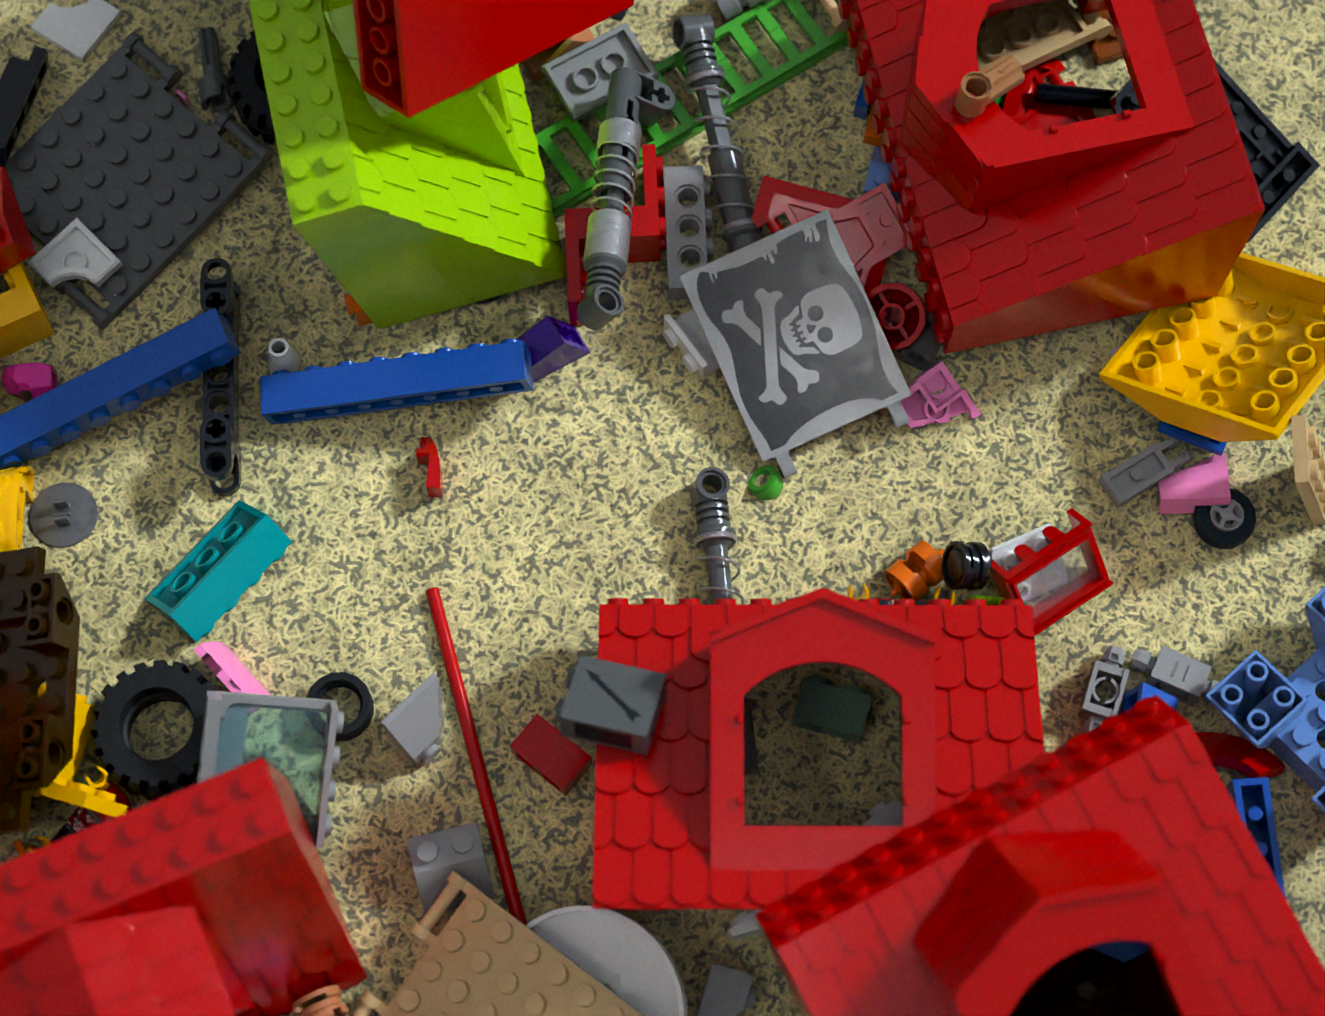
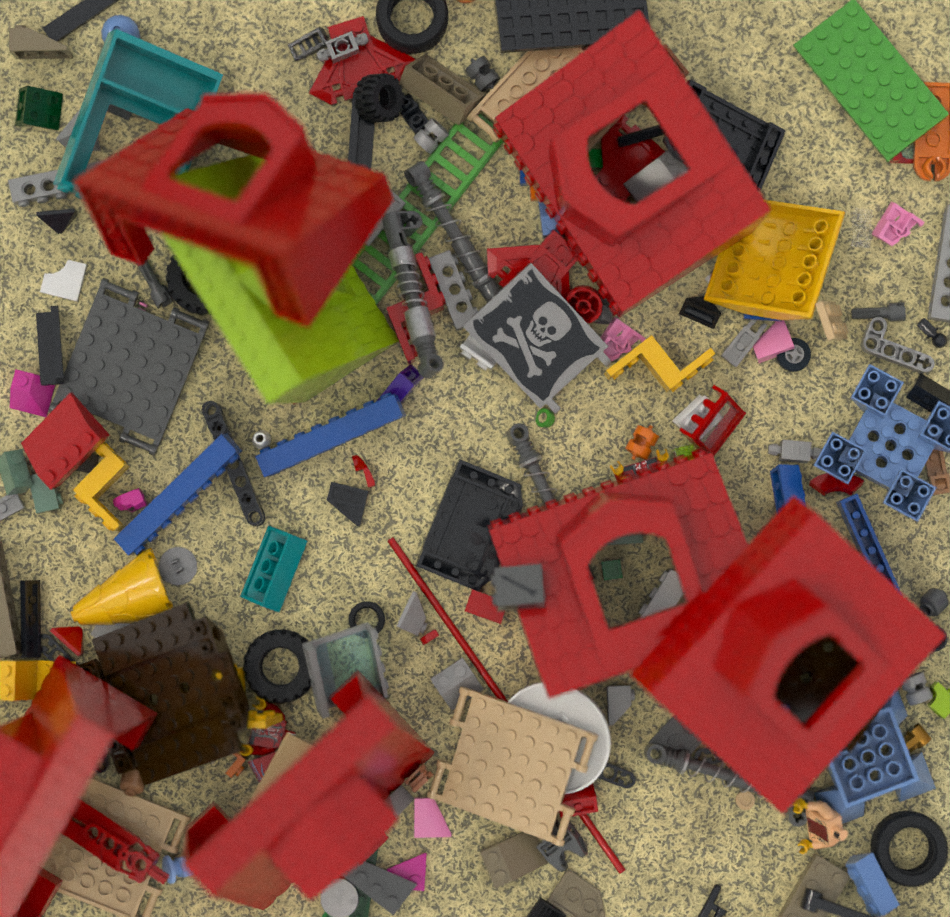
camera: 25 degrees left, 15 degrees up
white tile [28,218,123,288] -> none
bright pink slope [194,642,271,714] -> none
black wheel [942,541,991,590] -> none
medium nougat piece [954,54,1025,117] -> none
light grey piece [1078,645,1130,734] -> none
none -> black wing [327,482,369,527]
none -> black slope [415,459,523,591]
none -> red tile [420,629,439,645]
none -> green tile [601,559,623,581]
none -> yellow bracket [604,335,716,392]
none -> black slope [679,296,721,329]

